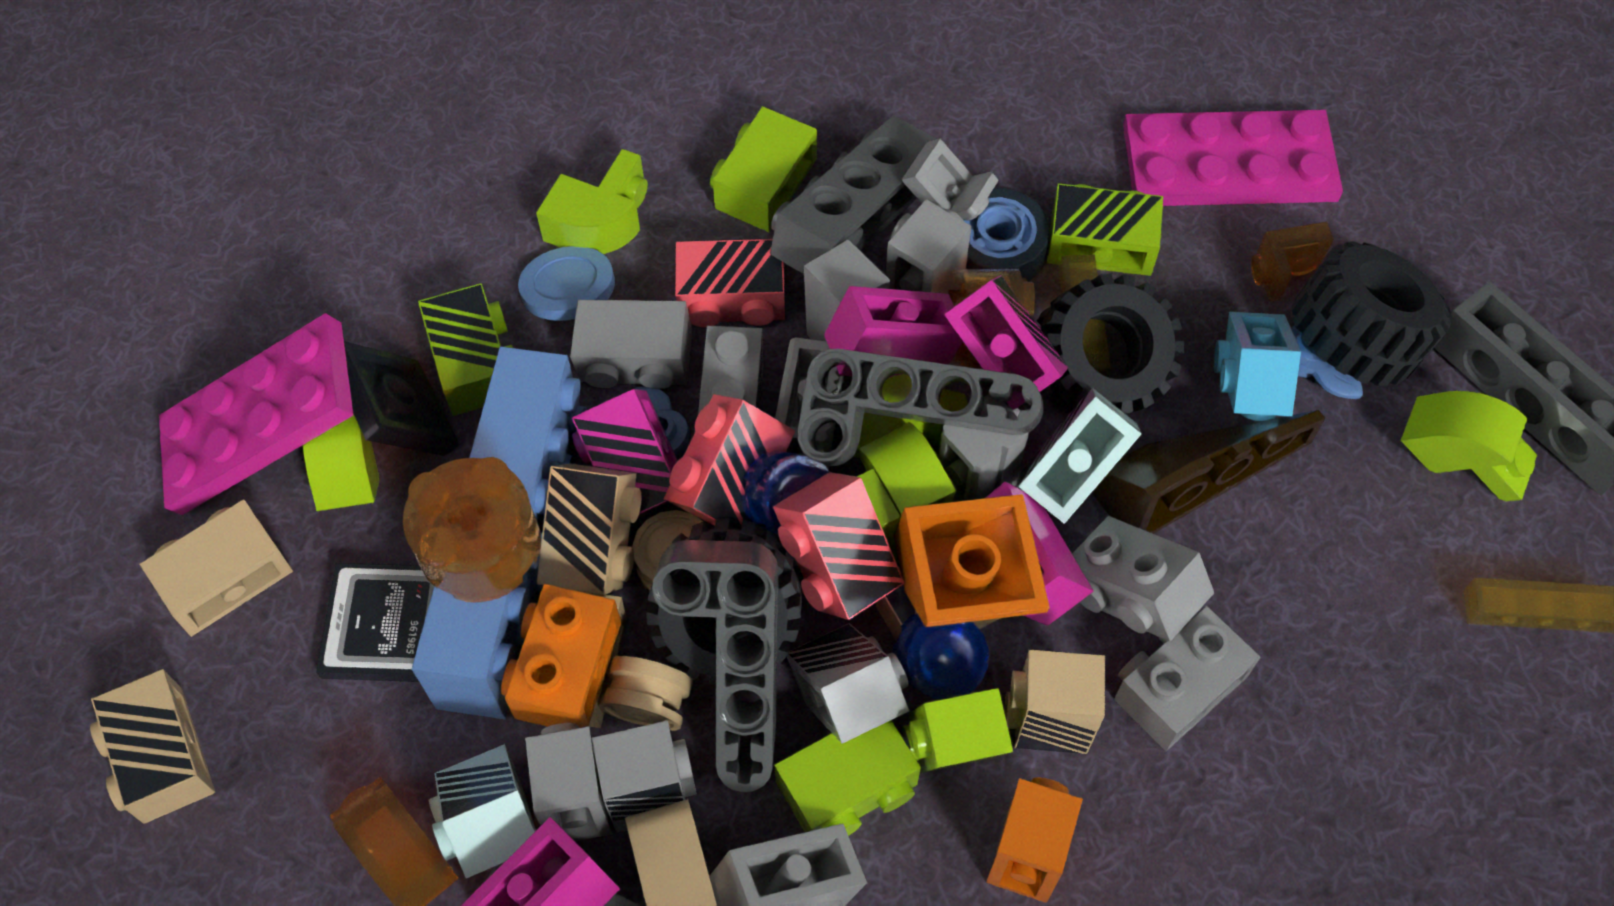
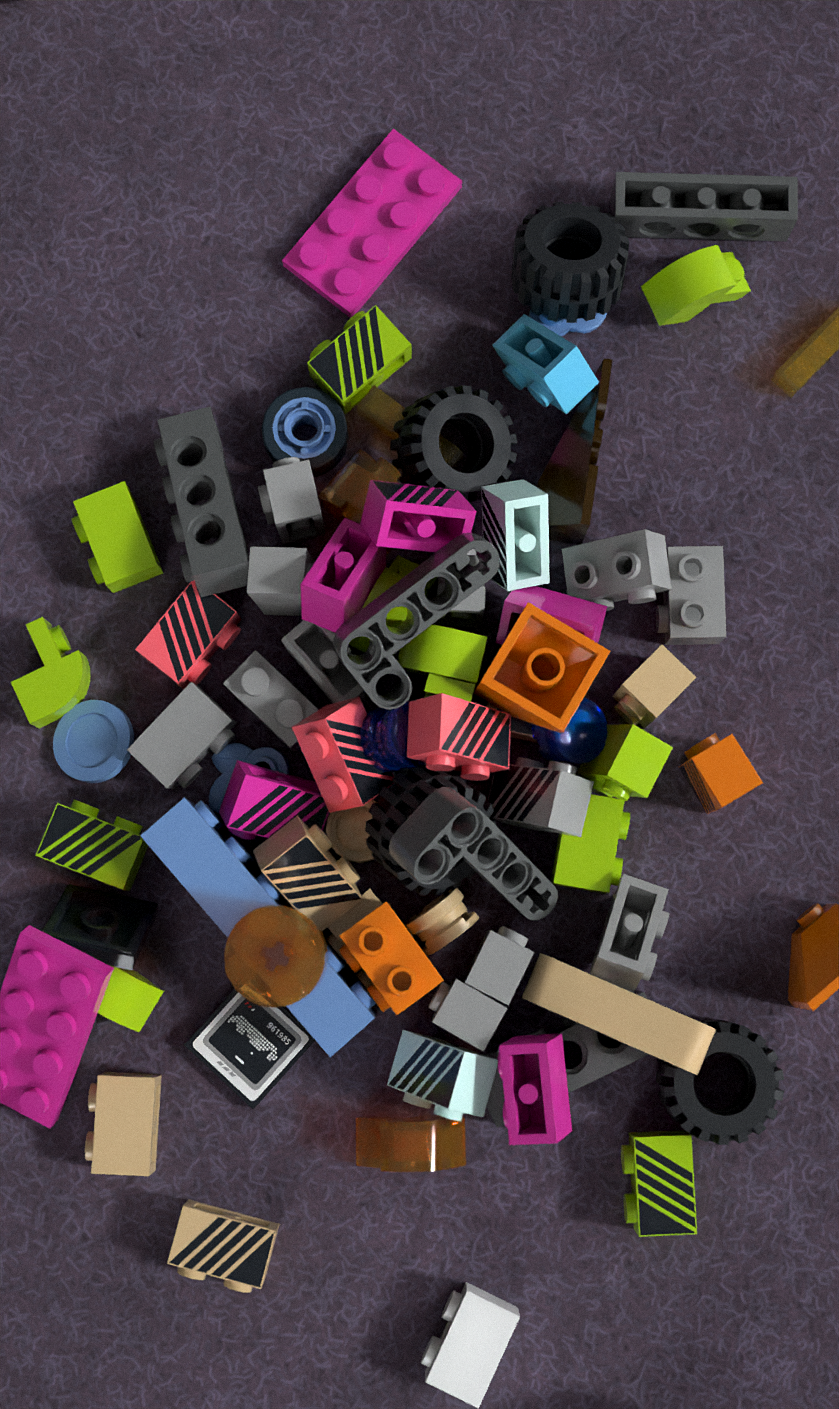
camera: 50 degrees left, 20 degrees up
light grey bracket [902,138,998,221] -> none
clear orange bracket [1251,222,1334,302] -> none

